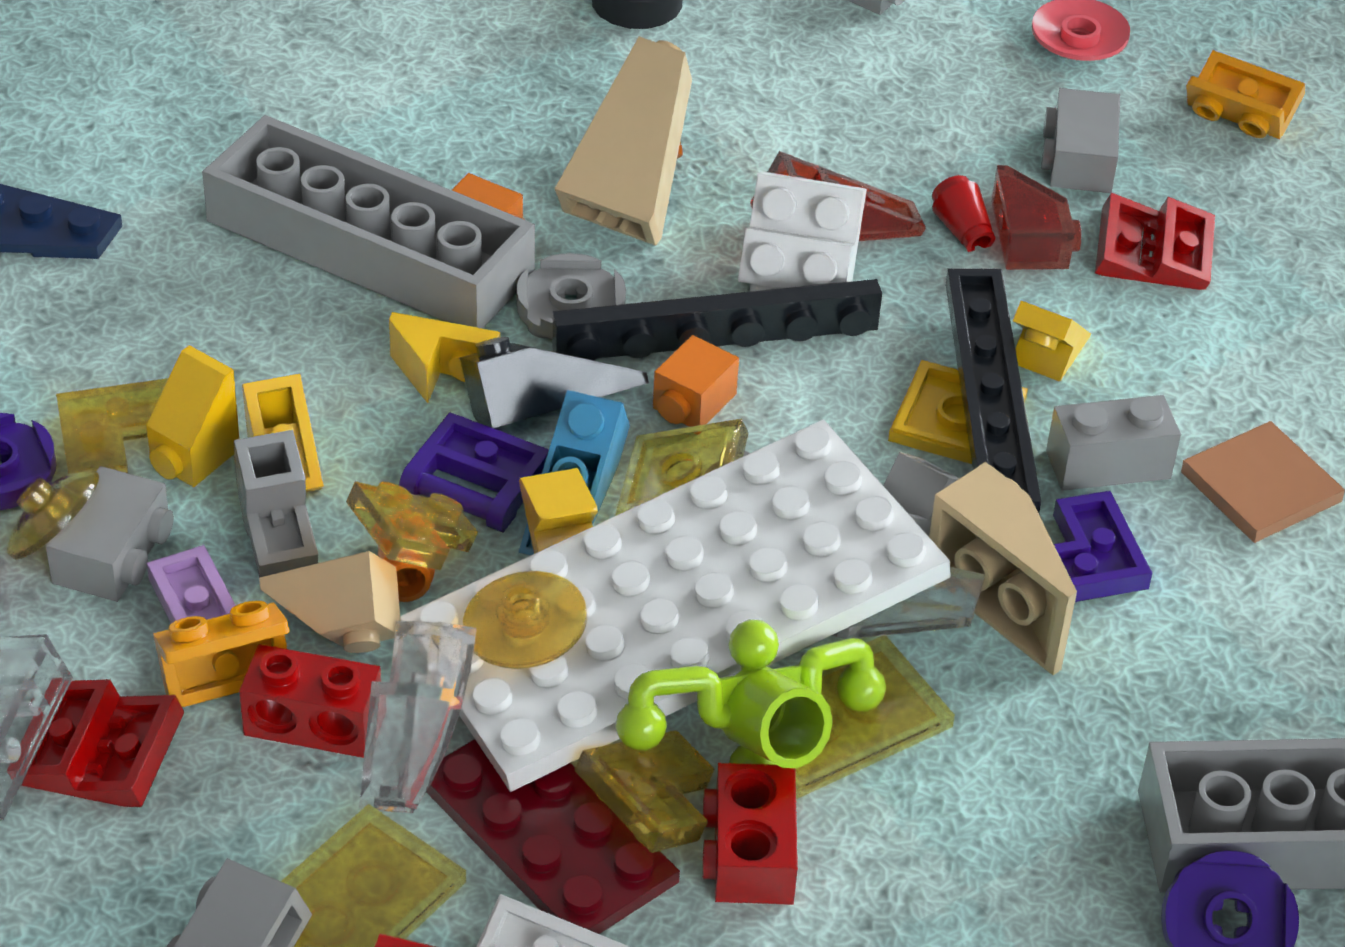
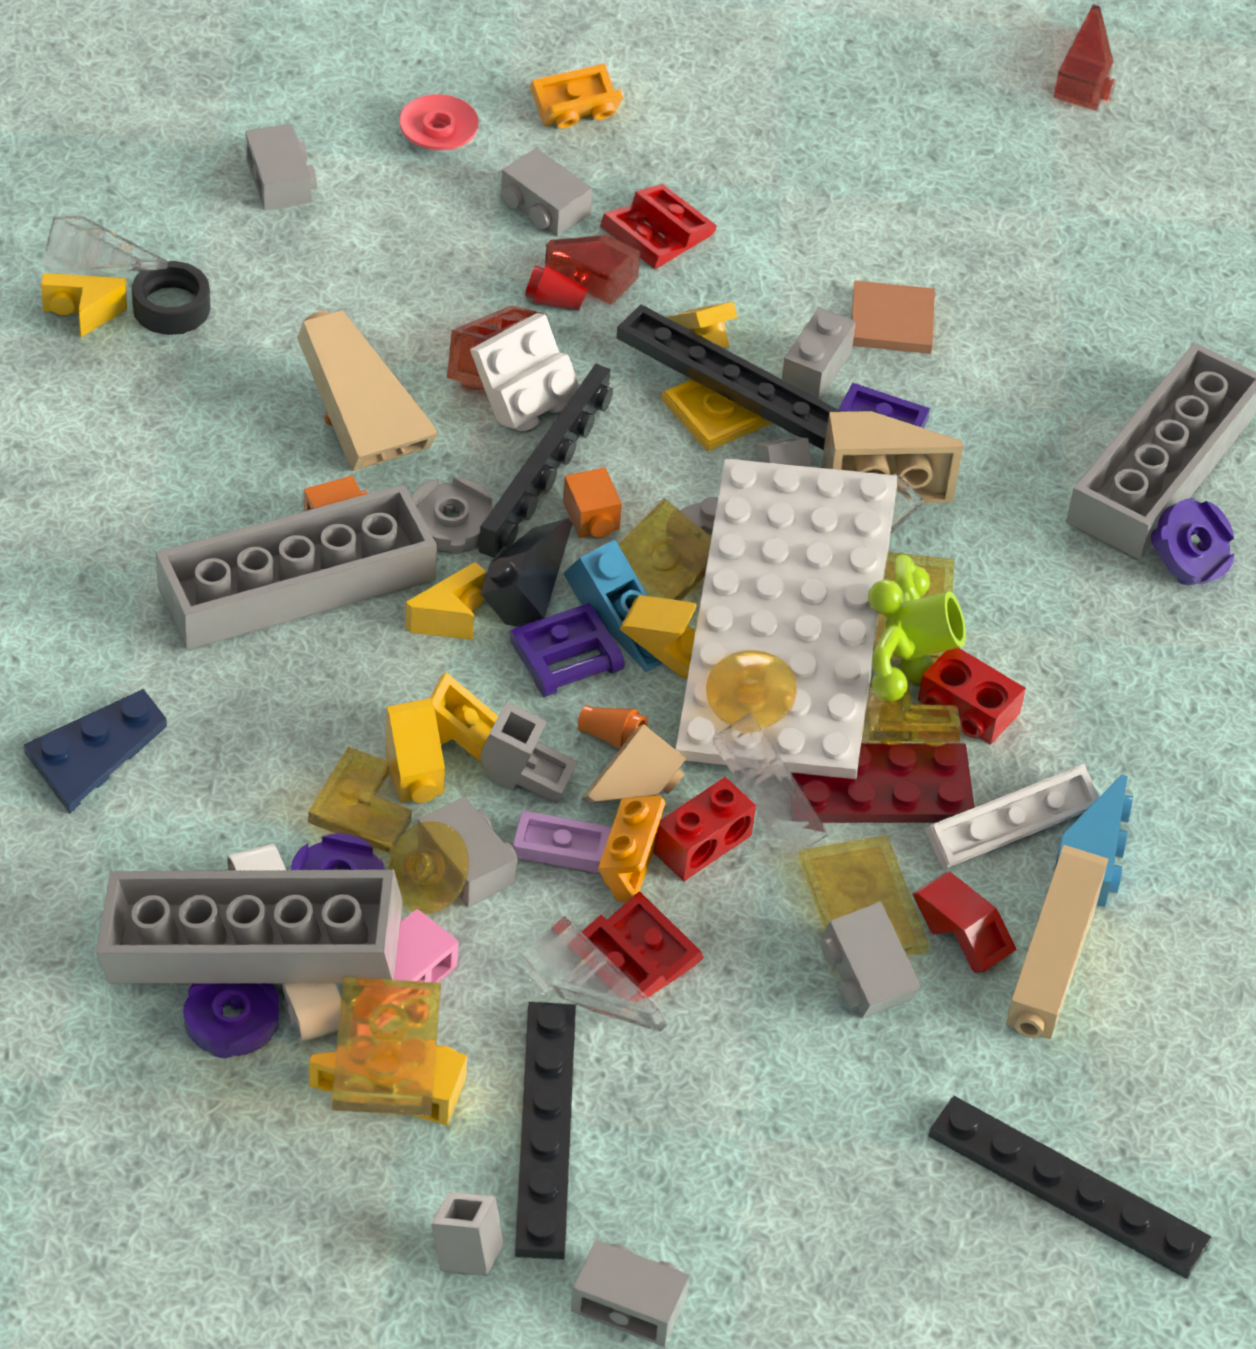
camera: 55 degrees left, 5 degrees up
clear yellow plate [346,481,478,570] -> none

